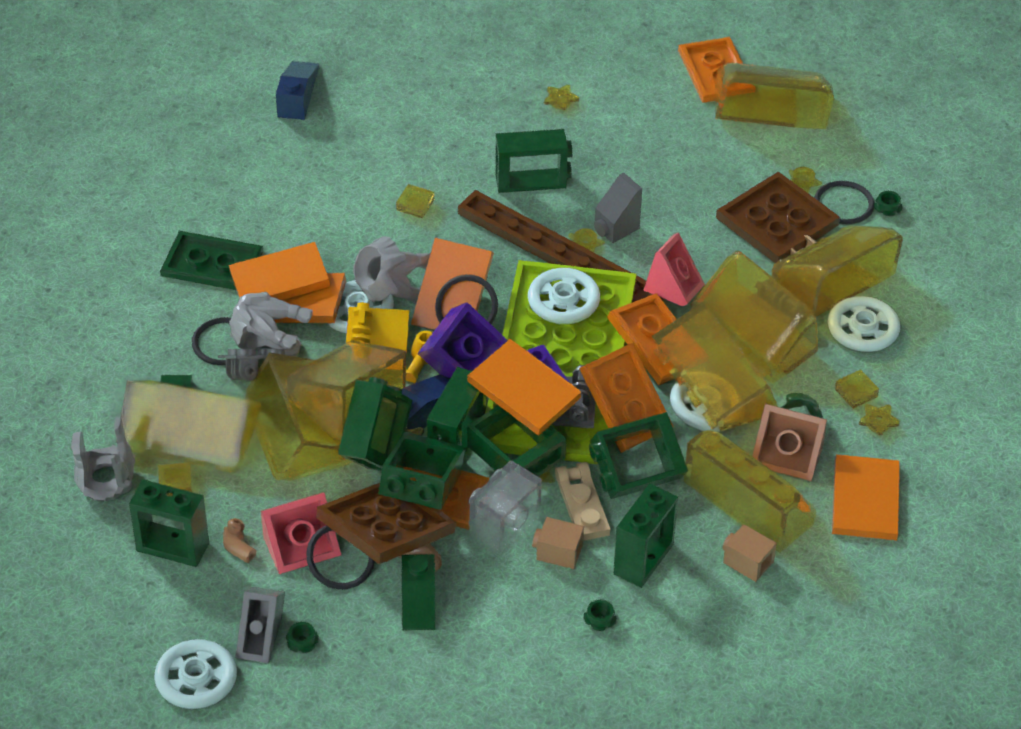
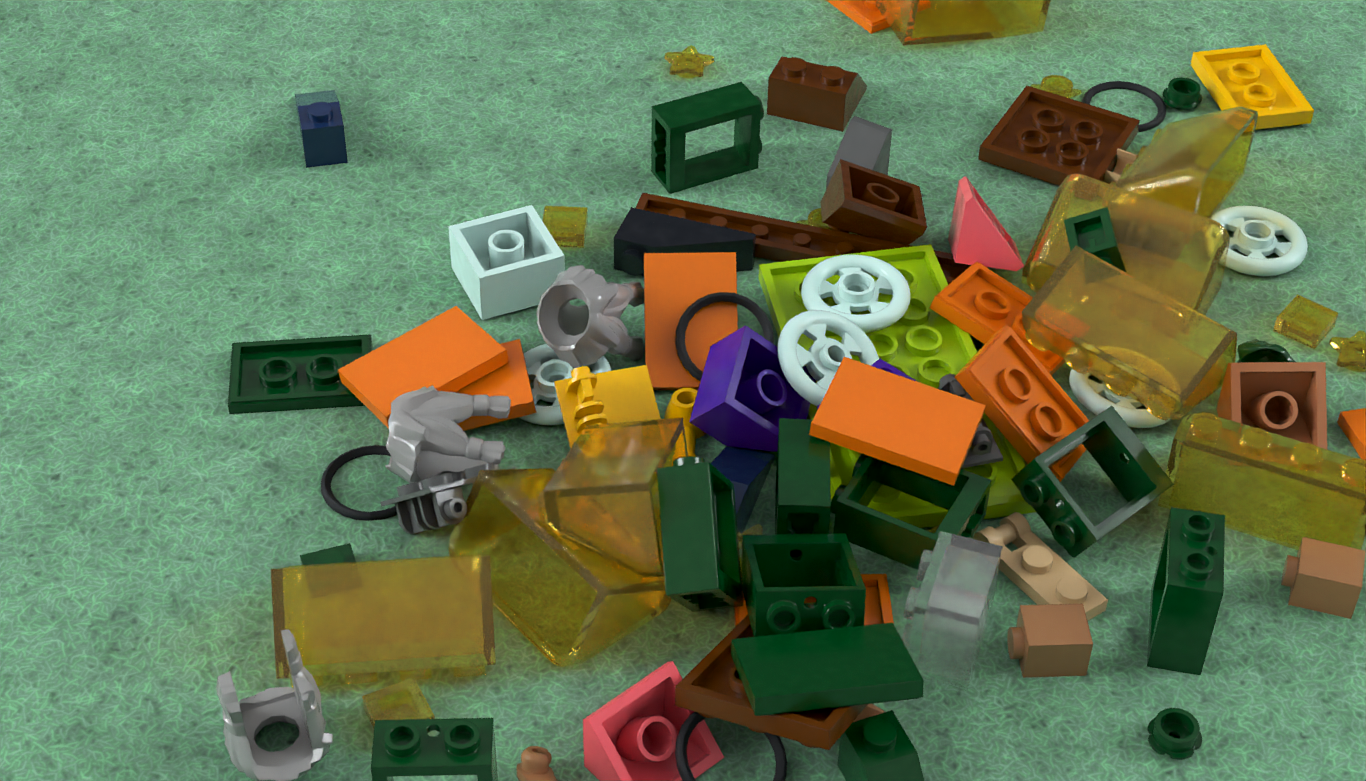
camera: 20 degrees left, 5 degrees down
none -> light aqua brick [448,205,565,320]
none -> black slope [614,207,756,276]
none -> dark green tile [731,623,924,716]
none -> reddish brown slope [767,56,867,132]
none -> light aqua plate [777,310,879,406]
none -> reddish brown slope [820,159,927,245]
none -> dark green bracket [1064,207,1126,286]
none -> yellow plate [1191,44,1314,132]

